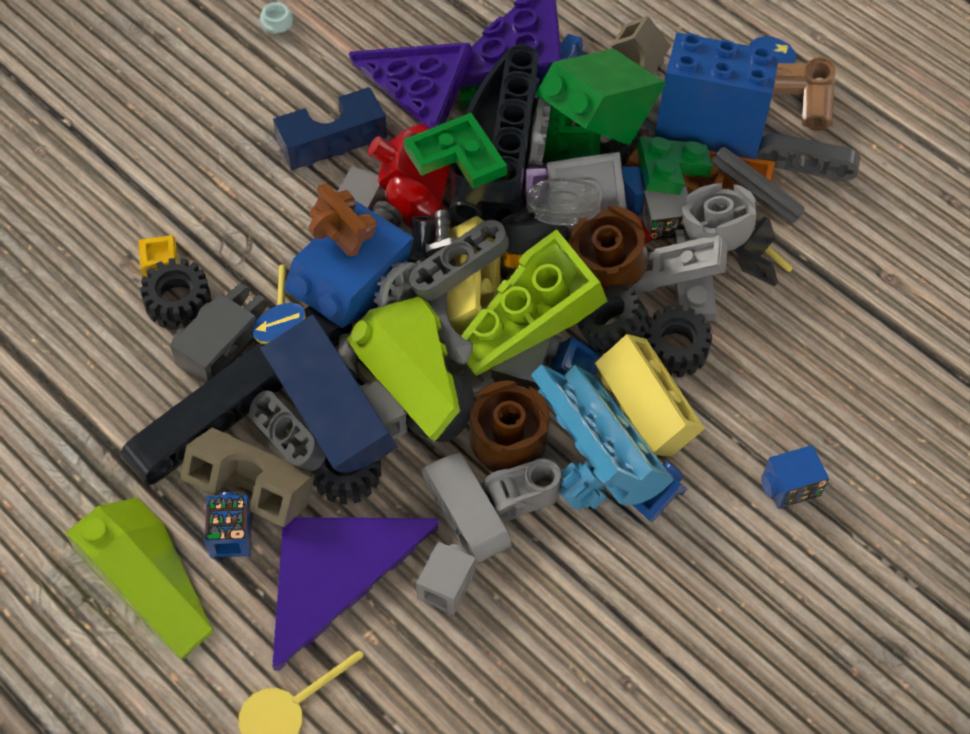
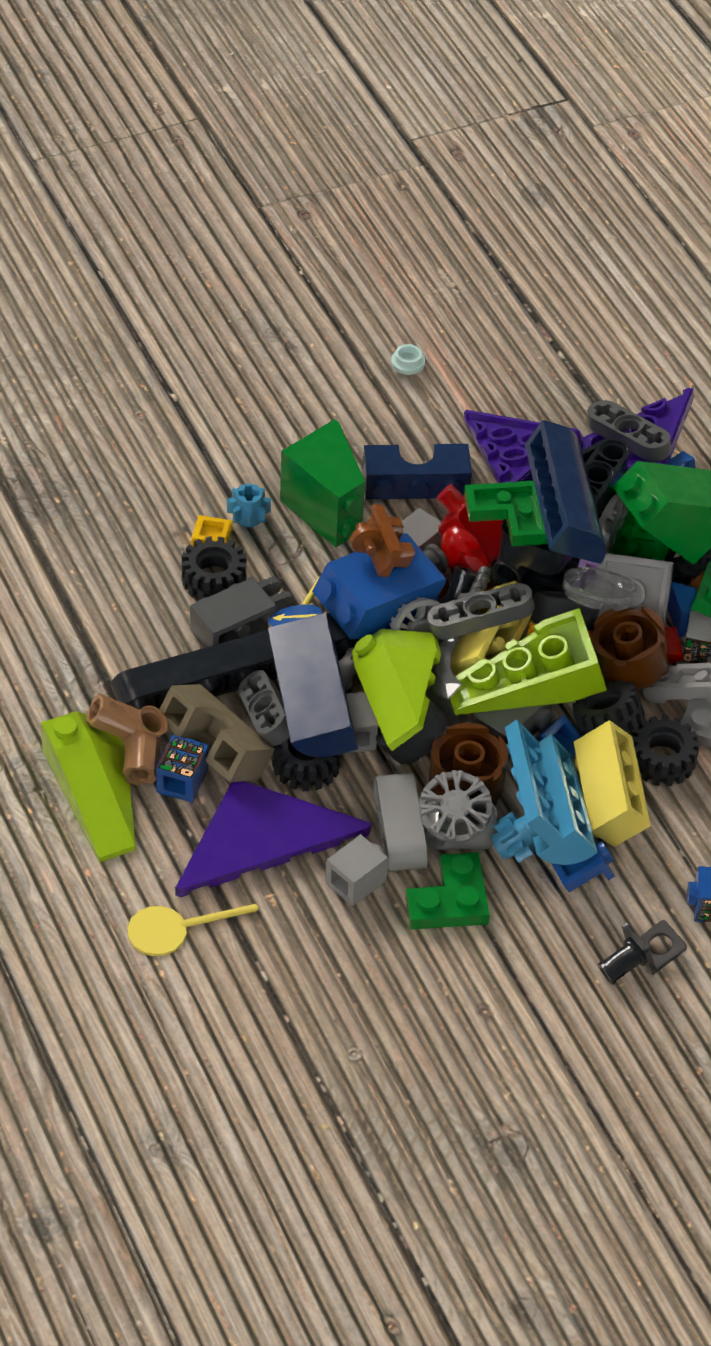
camera: 20 degrees right, 10 degrees down
none -> medium nougat piece [86,693,169,786]
none -> dark azure gear [227,484,271,527]
none -> green slope [280,419,365,548]
none -> green plate [405,852,489,930]
none -> light grey wheel [419,770,492,843]
none -> dark blue brick [525,420,606,564]
none -> dark grey beam [587,400,671,462]
none -> black bracket [597,920,687,985]

